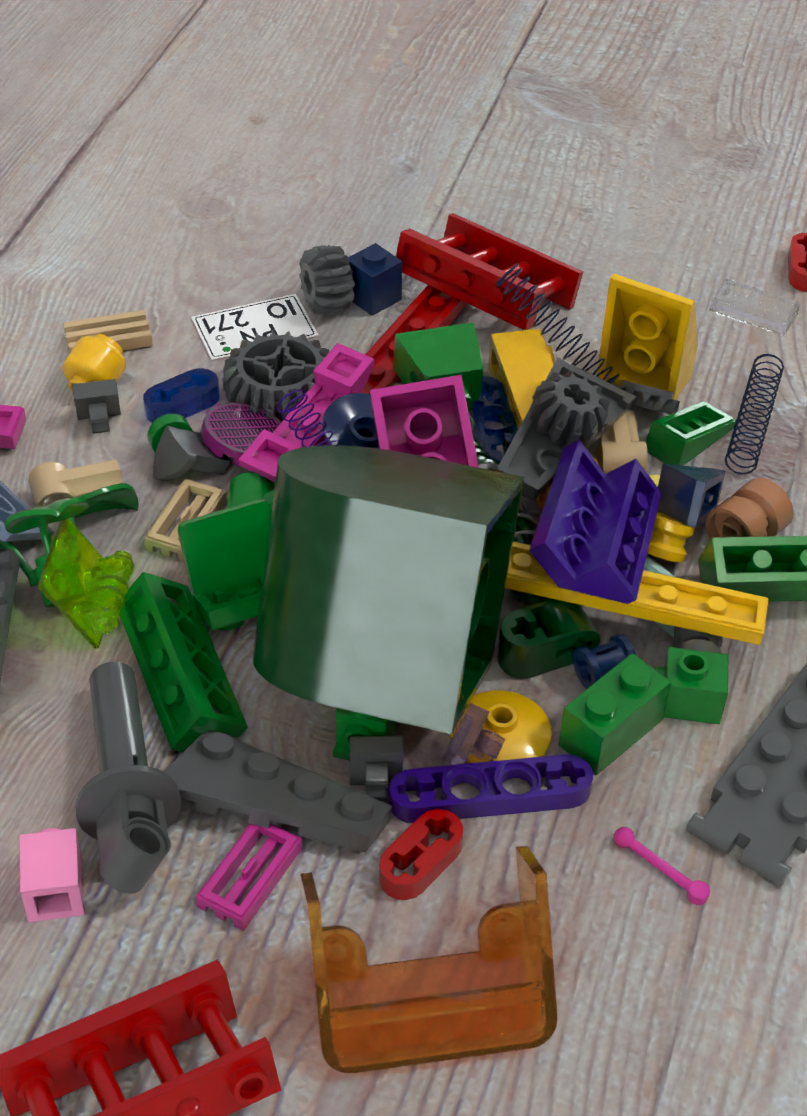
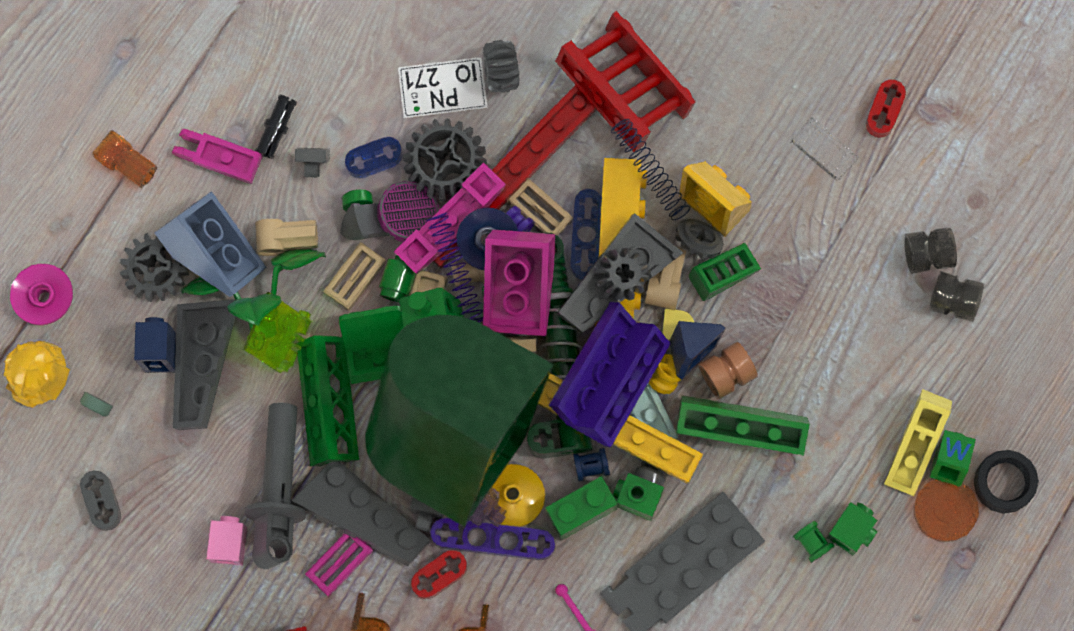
camera: 20 degrees right, 30 degrees up
yellow head [62,334,126,392] -> none
tan tile [63,310,153,353] -> none
dark blue brick [348,243,403,316] -> none
green torso [393,322,483,412] -> none
dark blue piece [725,354,784,474] -> none
none -> black pin [255,95,297,159]

